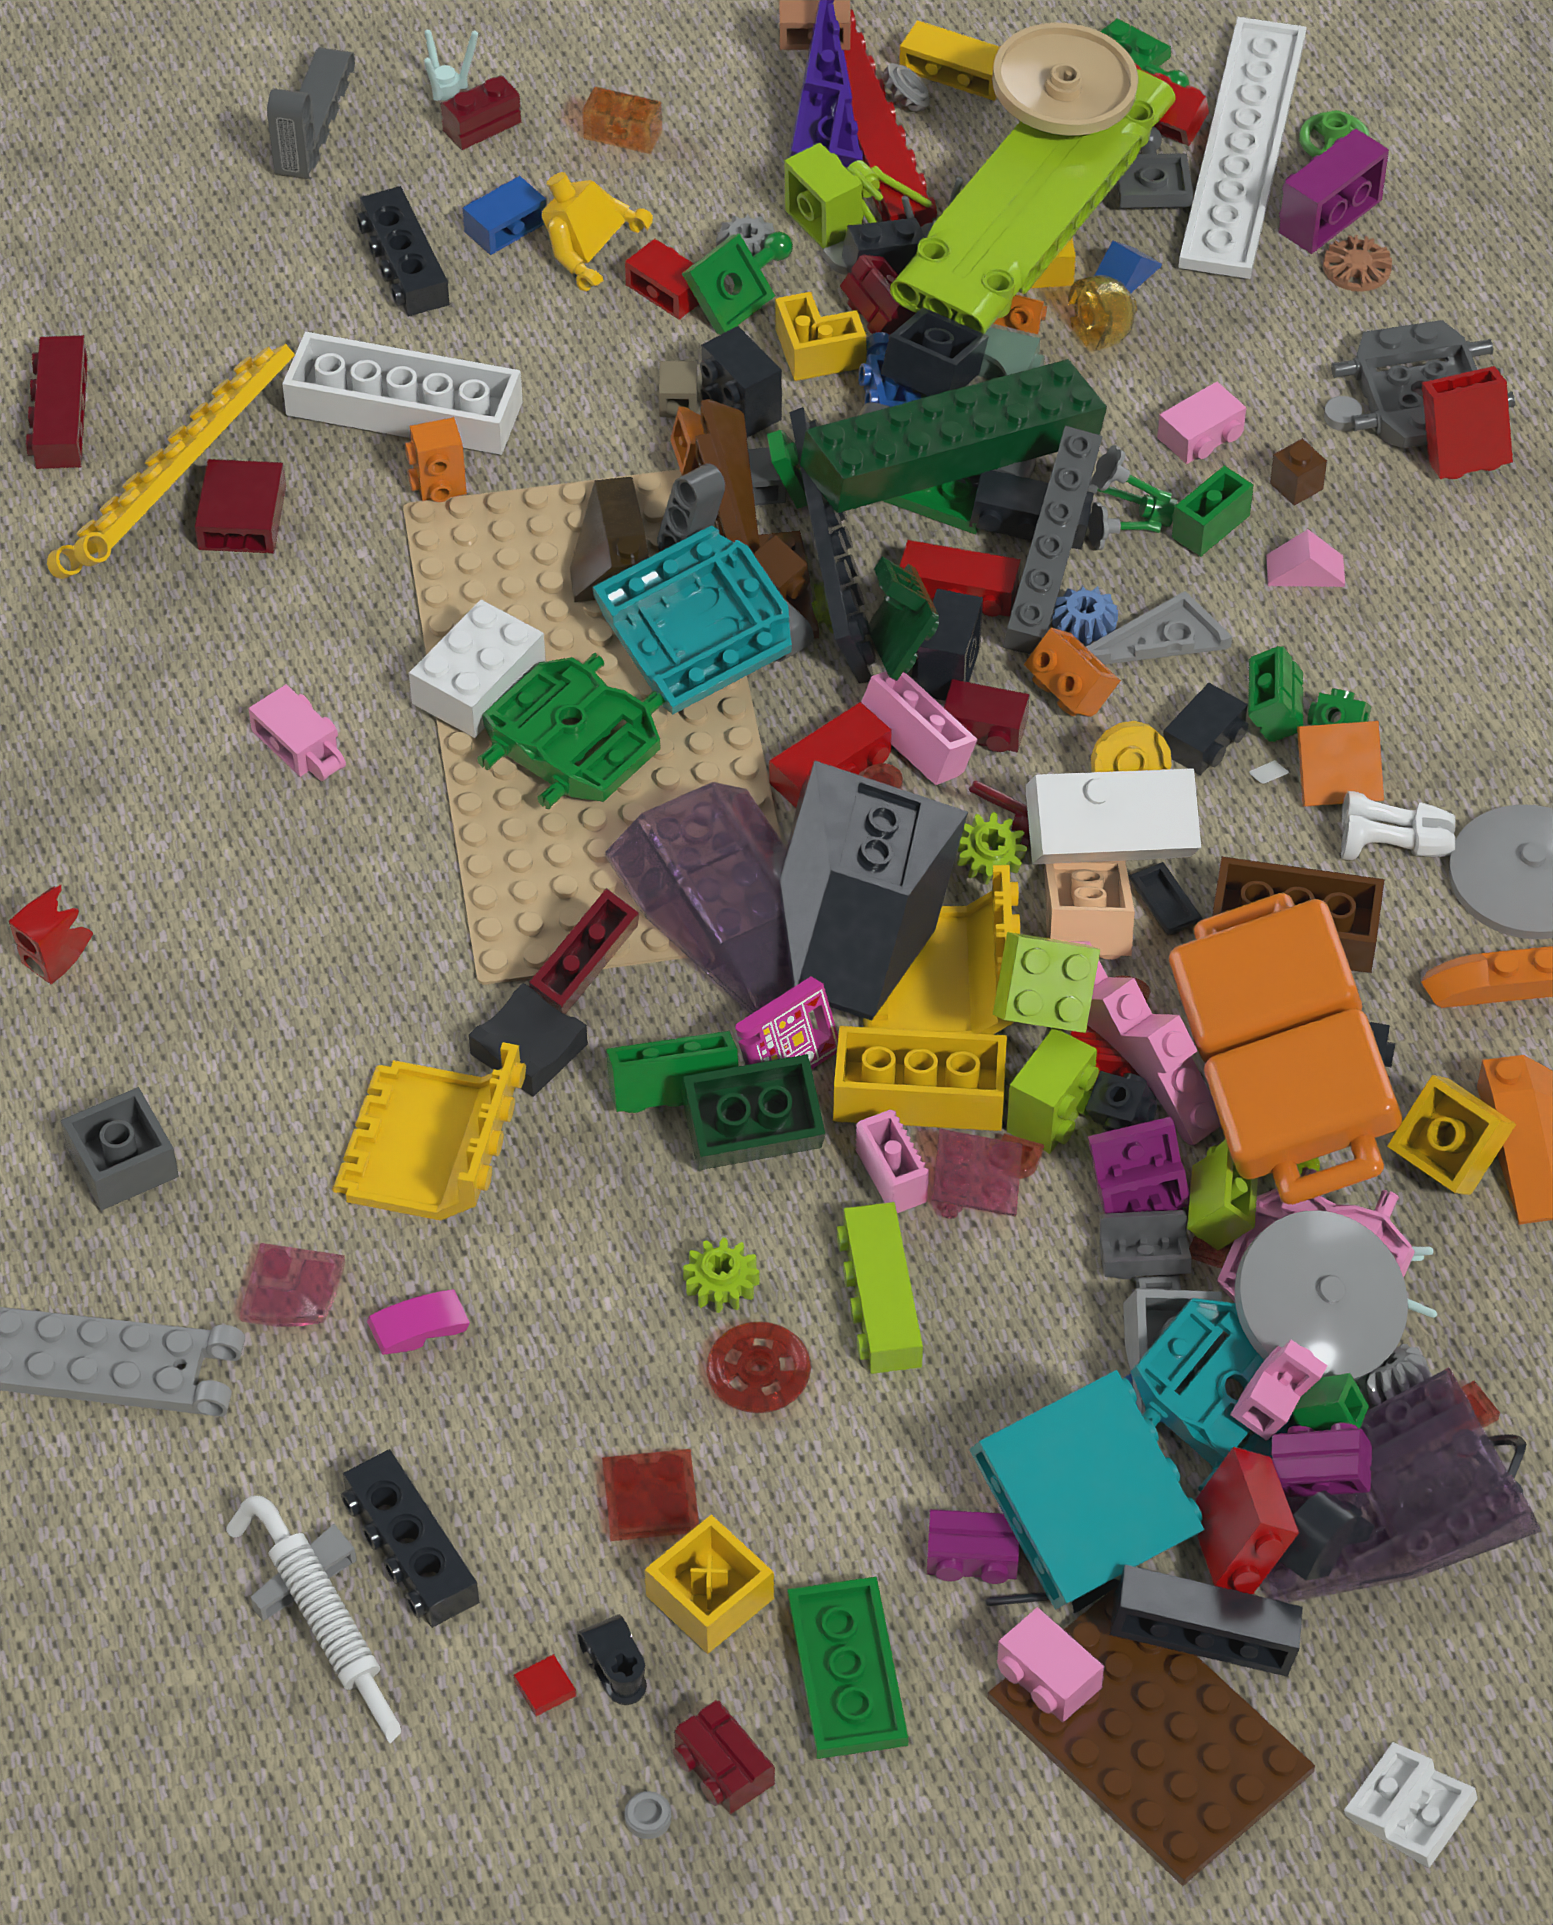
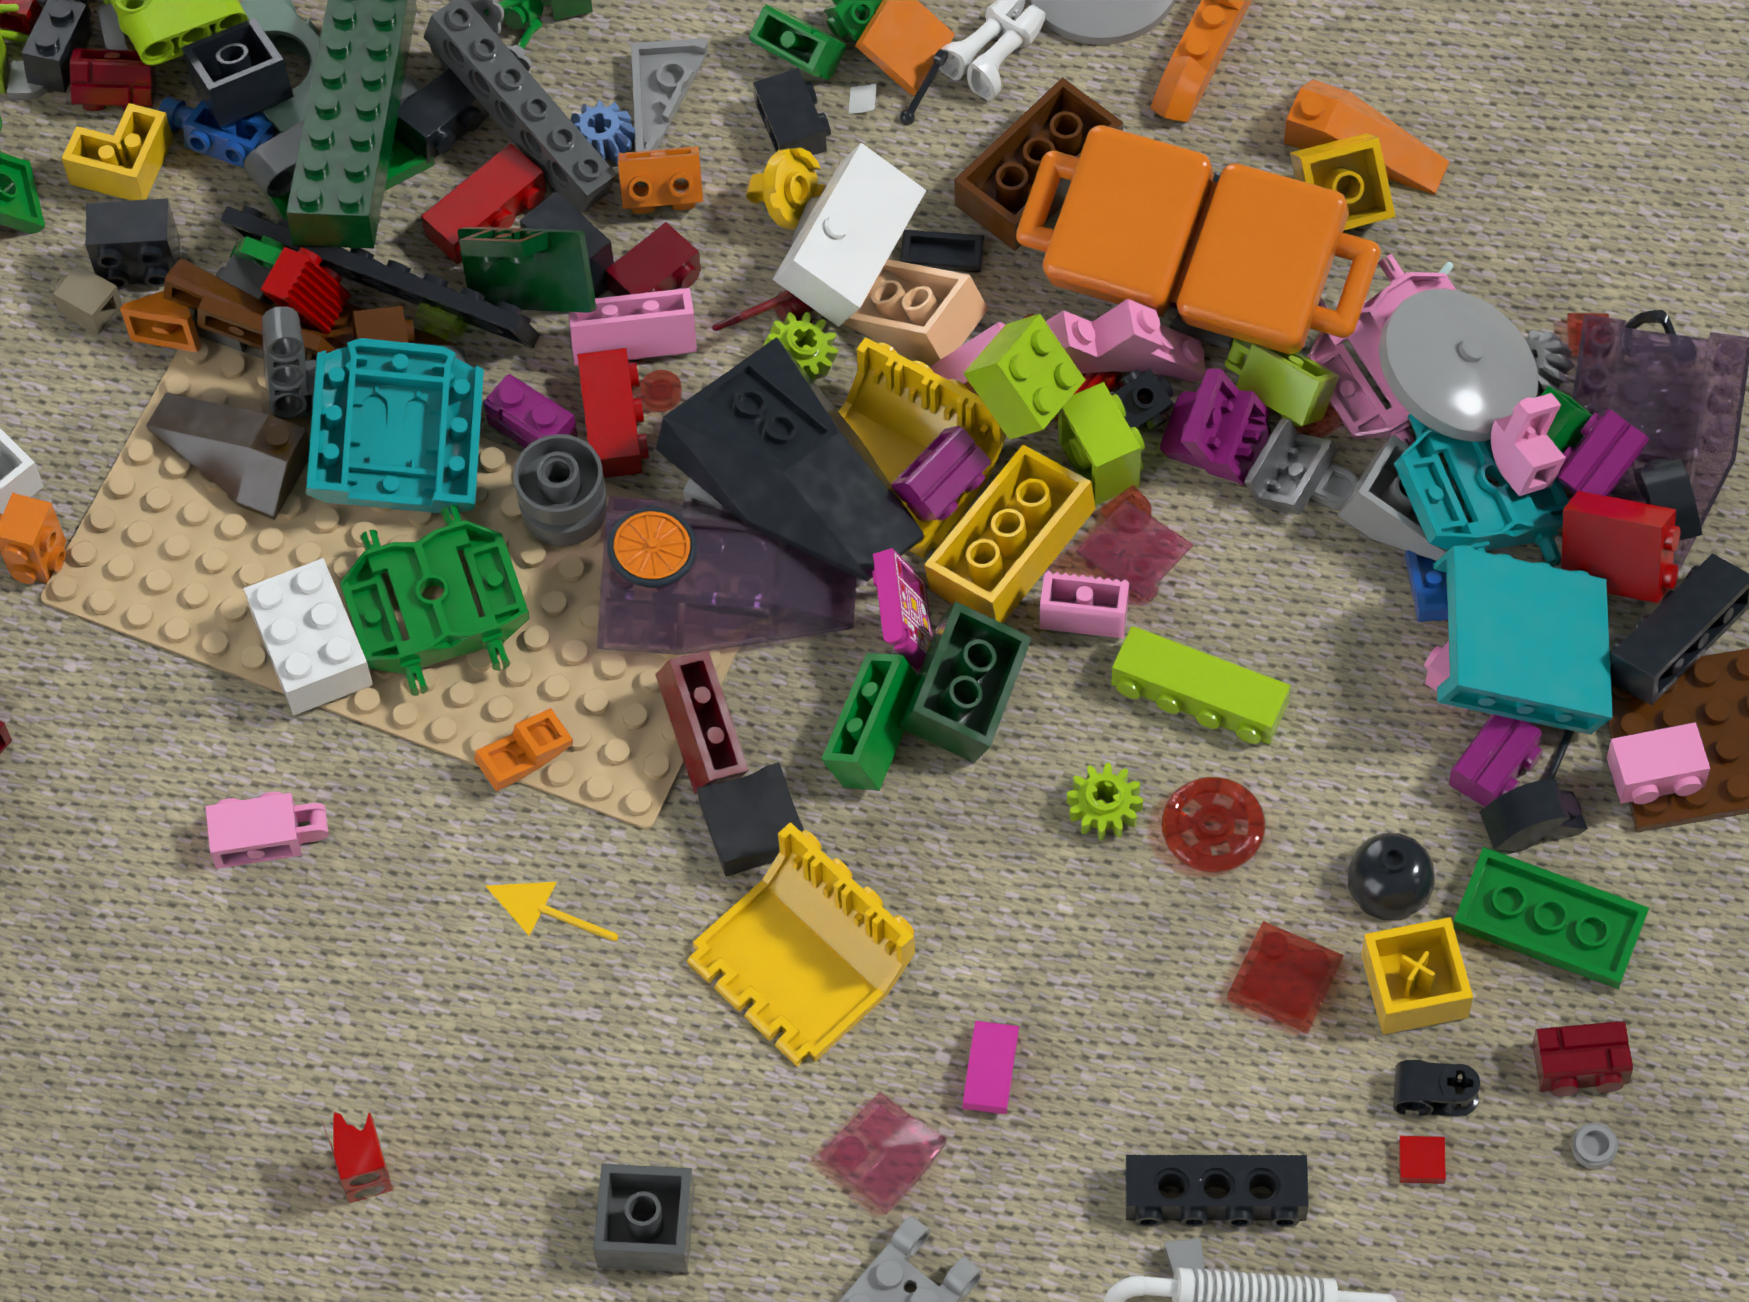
camera: 55 degrees left, 10 degrees up
none -> red brick [260,247,351,335]
none -> orange slope [474,708,573,792]
none -> magenta brick [484,374,578,448]
none -> yellow piece [486,882,618,941]
none -> dark grey wheel [514,434,608,546]
none -> orange wheel [607,507,697,588]
none -> magenta brick [890,426,991,522]
none -> black hinge [900,49,948,125]
none -> black cylinder [1347,833,1435,920]
none -> black brick [1479,780,1588,852]

